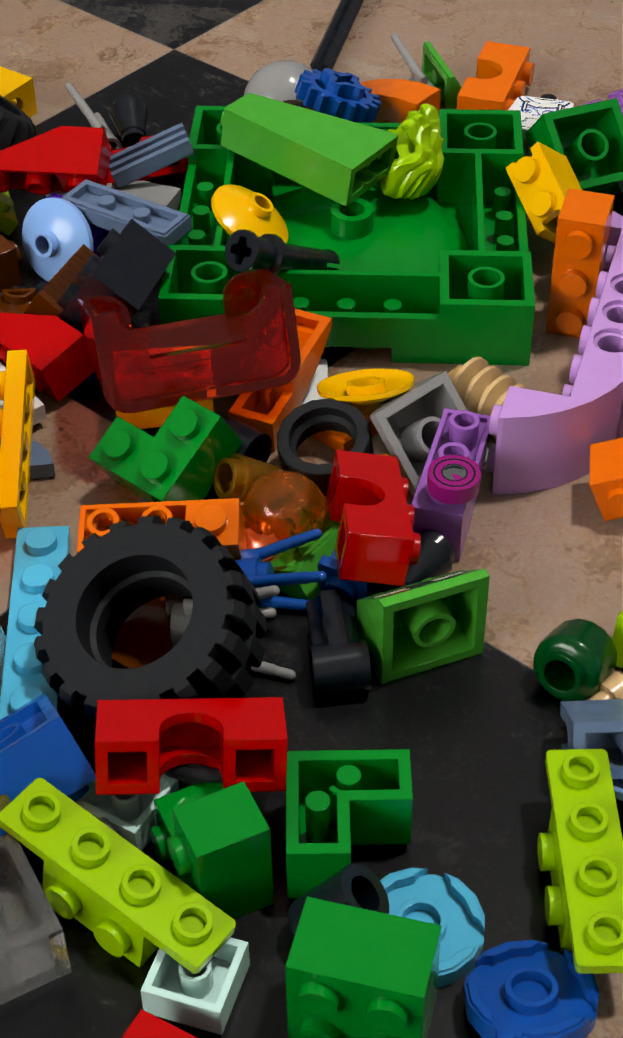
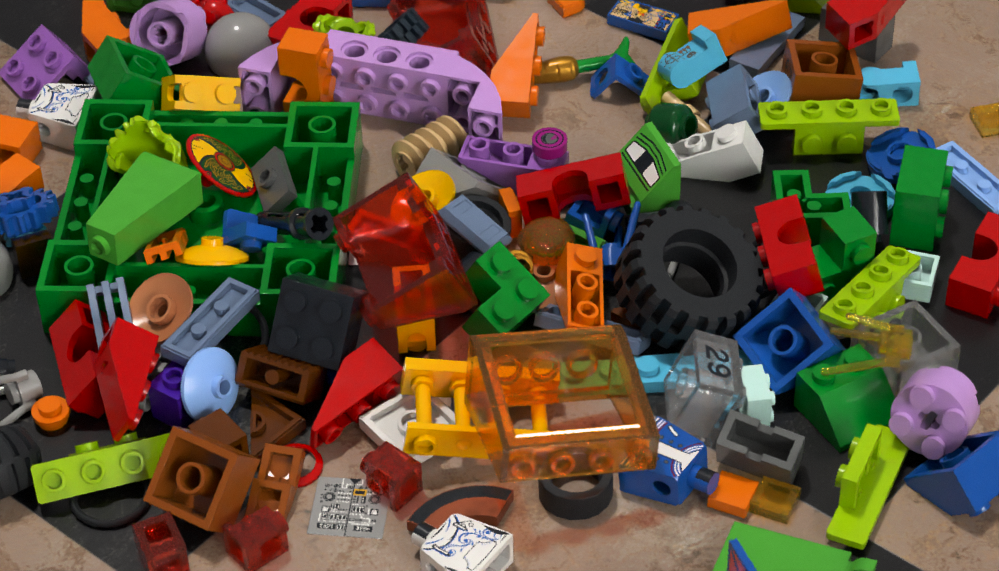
camera: 90 degrees left, 0 degrees up
none -> nougat dish [129,273,193,345]
none -> orange tile [143,227,189,265]
none -> shield [186,134,256,198]
none -> blue bracket [222,209,277,253]
none -> dark grey plate [251,146,298,212]
none -> sand blue tile [436,194,512,255]
none -> white slope [667,120,764,182]

